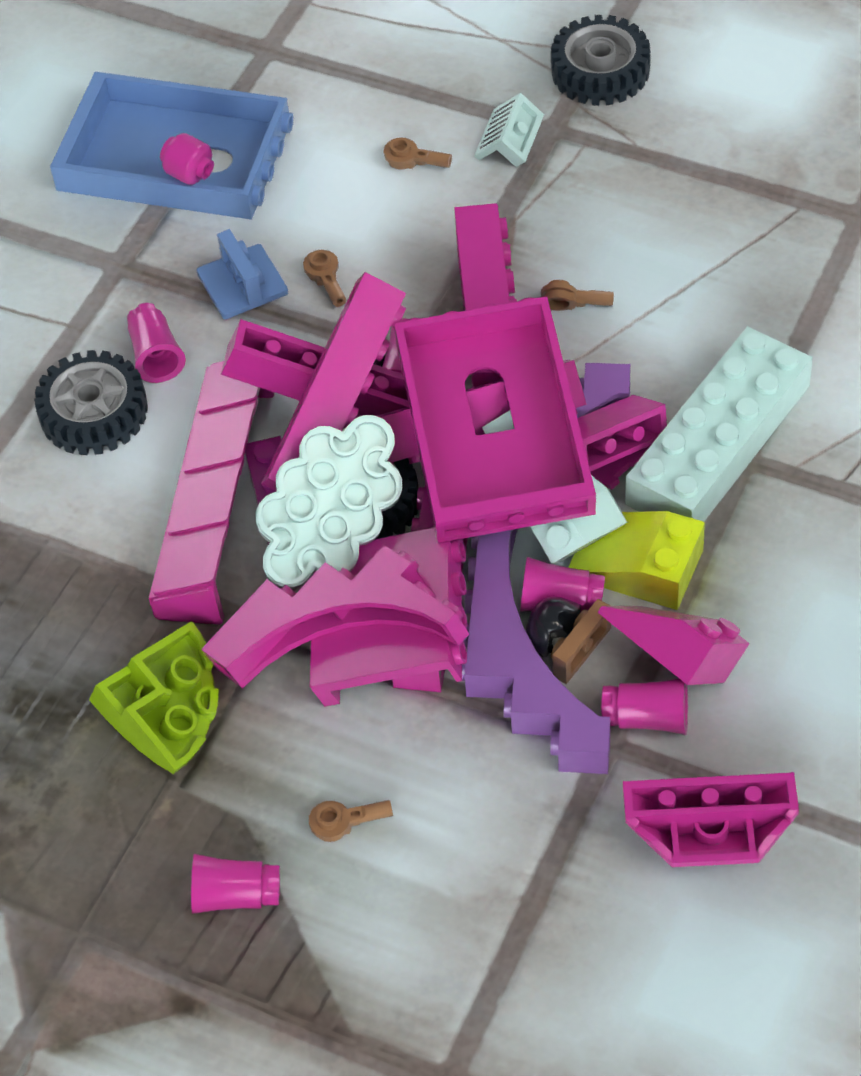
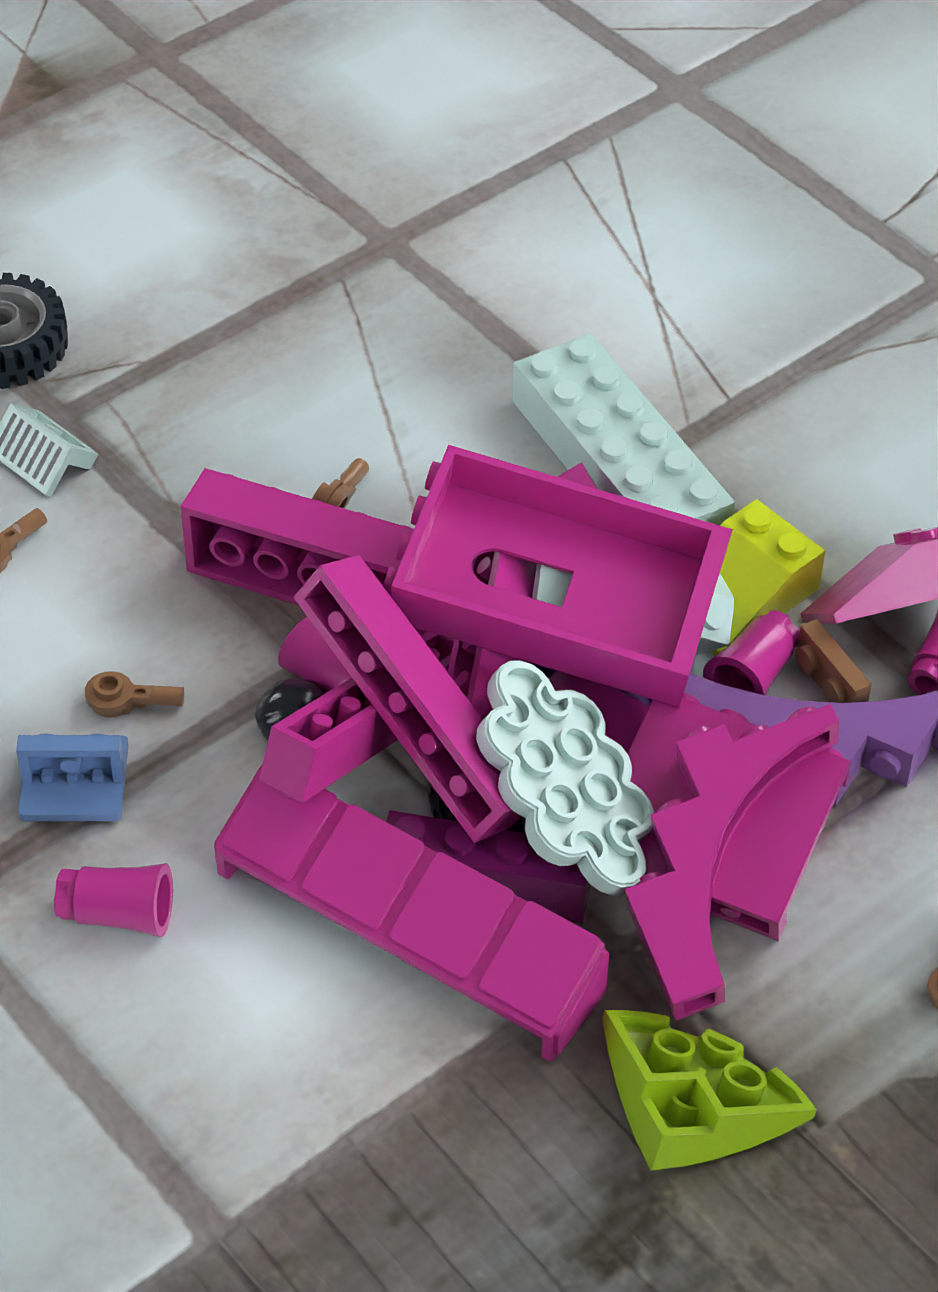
camera: 70 degrees left, 5 degrees down
wheel [34,350,148,455] -> none
black hair [526,596,581,657] -> none

